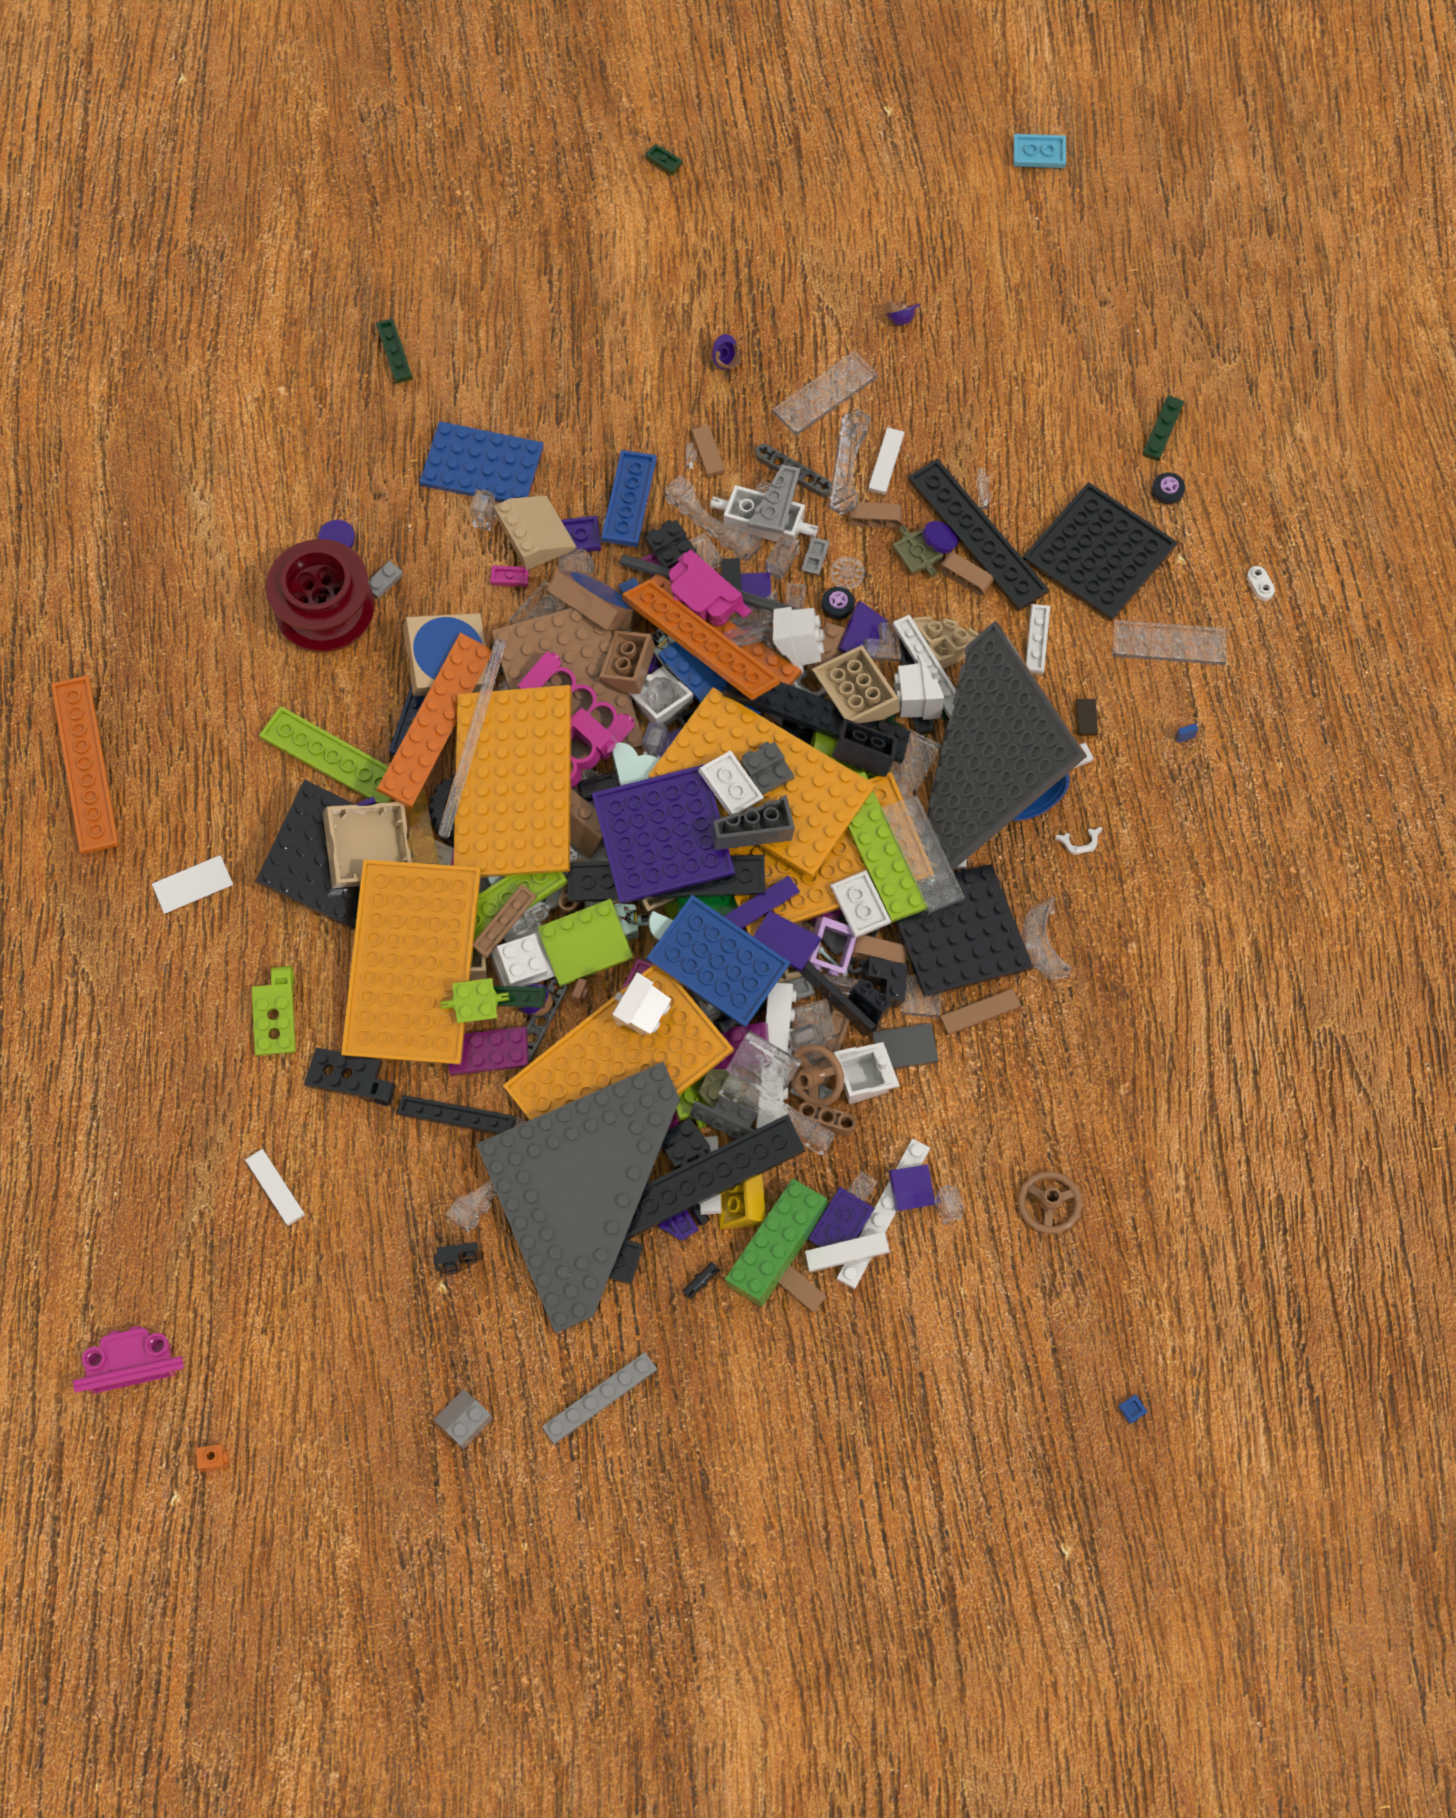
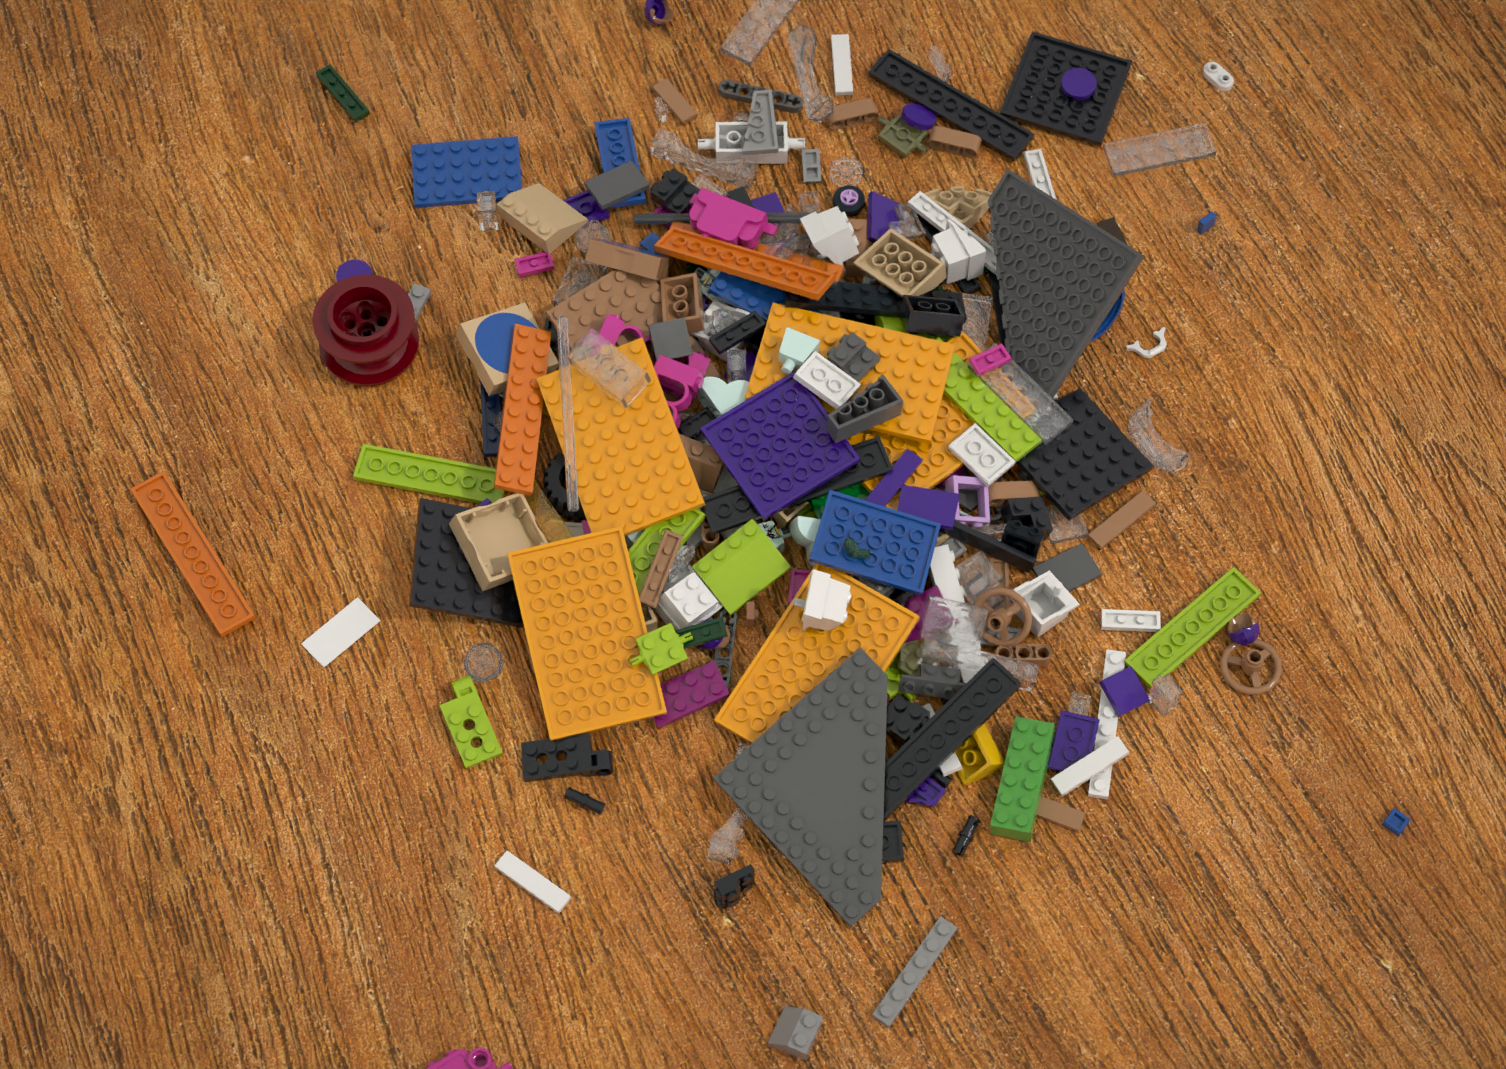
camera: 20 degrees left, 5 degrees down
black tile [397,1095,516,1135] -> none
clear brick [766,533,799,580] -> none
black wheel [1152,472,1185,505] -> none
none -> clear cylinder [463,642,503,682]
none -> black pin [564,787,606,815]
none -> clear brick [566,328,651,408]
none -> dark grey tile [584,161,650,210]
none -> dark grey tile [647,318,693,362]
none -> black plate [709,310,766,355]
none -> light aqua torso [778,327,820,375]
none -> clear green arm [844,538,870,559]
none -> dark pink plate [969,344,1012,377]
none -> dark purple tile [1061,68,1097,100]
none -> white plate [1101,609,1161,632]
none -> lime plate [1124,567,1261,690]
none -> piece [1227,614,1259,645]

